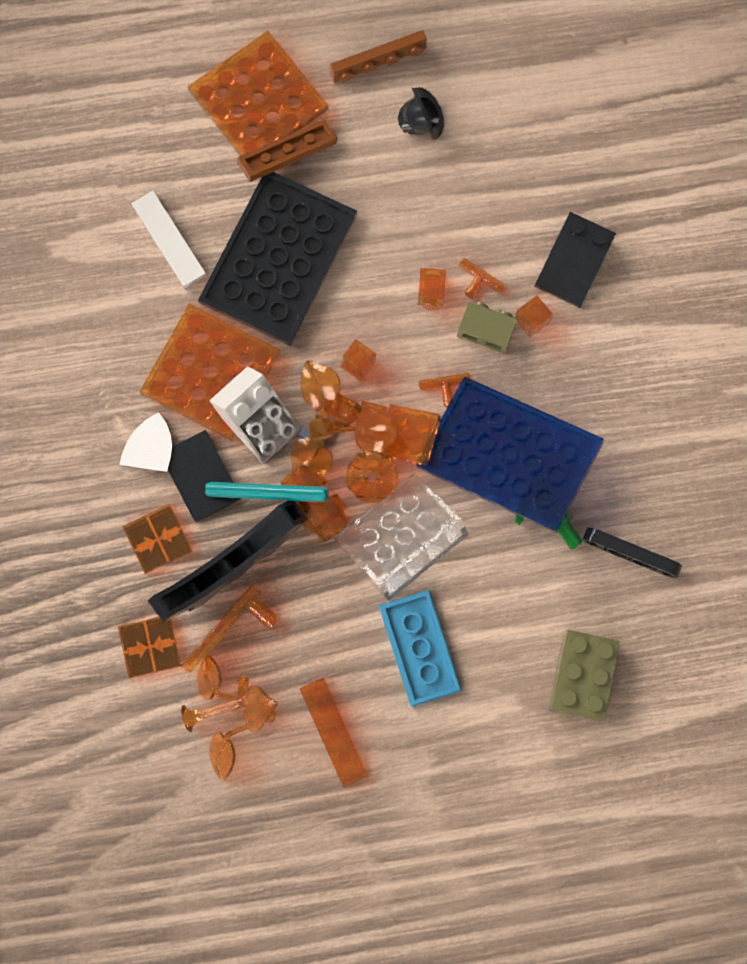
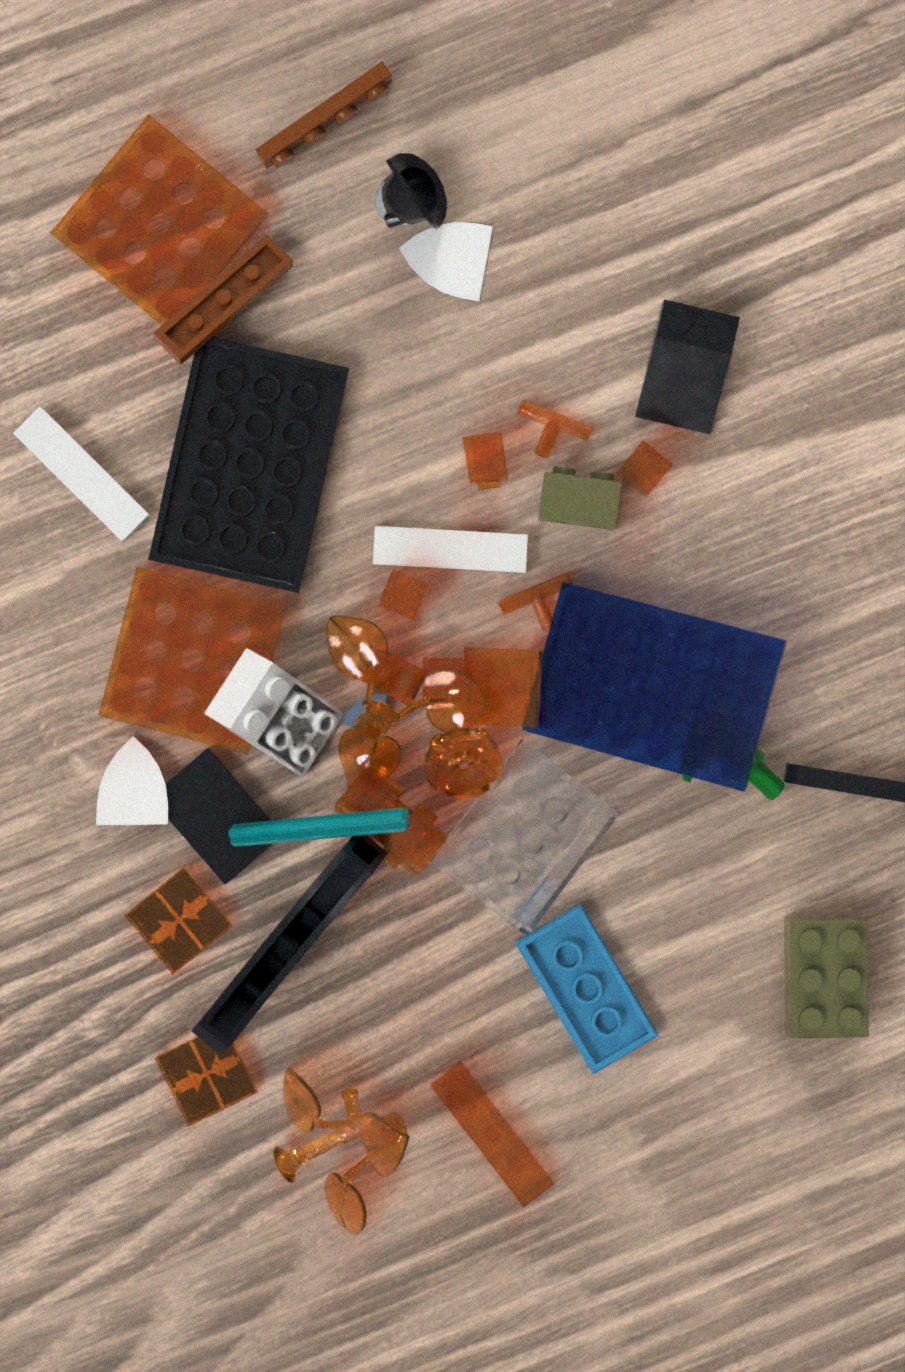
camera: 10 degrees left, 10 degrees up
clear orange piece [180,585,279,673] -> none
none -> white tile [373,526,528,573]
none -> white sticker [399,222,493,302]

